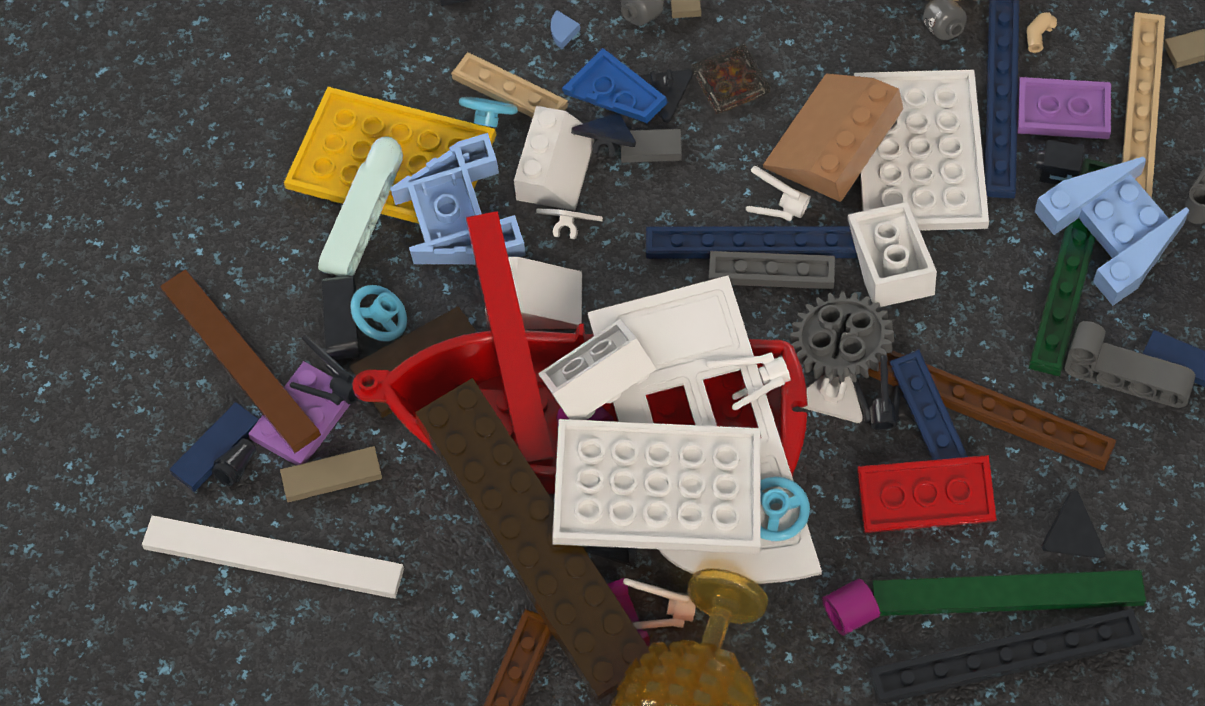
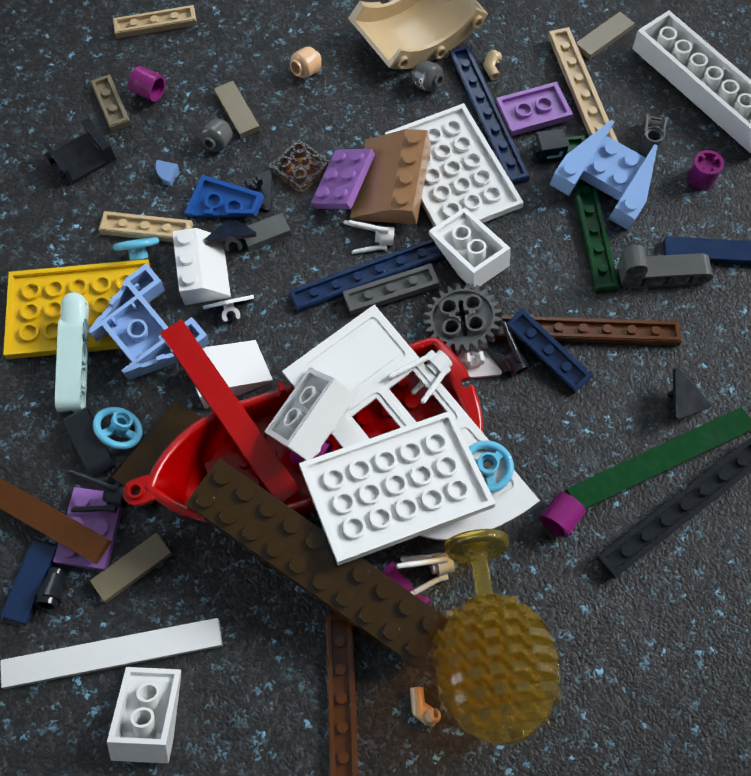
camera: 25 degrees left, 5 degrees up
red tile [857,455,997,533] -> none
none -> white slope [107,667,181,763]
none -> medium lavender plate [311,149,375,209]

